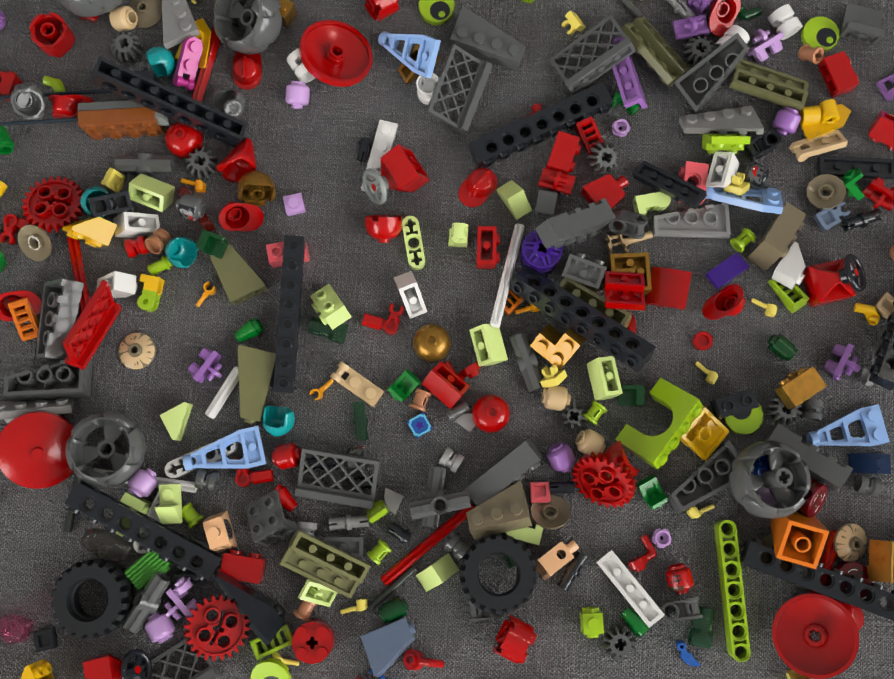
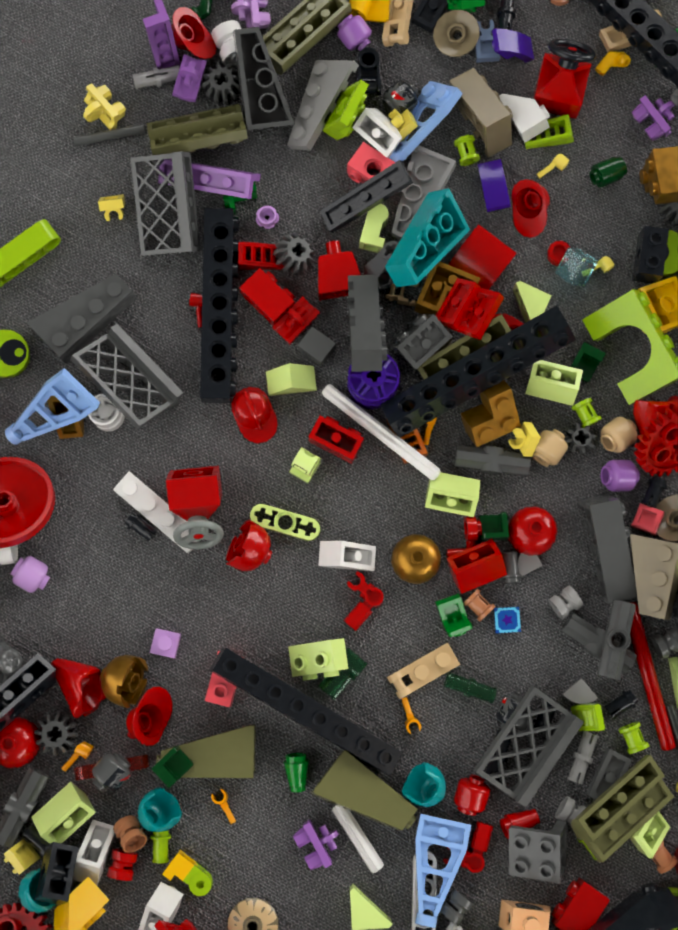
camera: 70 degrees left, 0 degrees up
none -> teal wedge [385,188,470,287]
none -> dark green panel [478,512,509,541]
none -> dark purple slope [492,28,534,63]
none -> yellowish green slope [512,281,552,323]
none -> clear light blue panel [555,247,598,286]

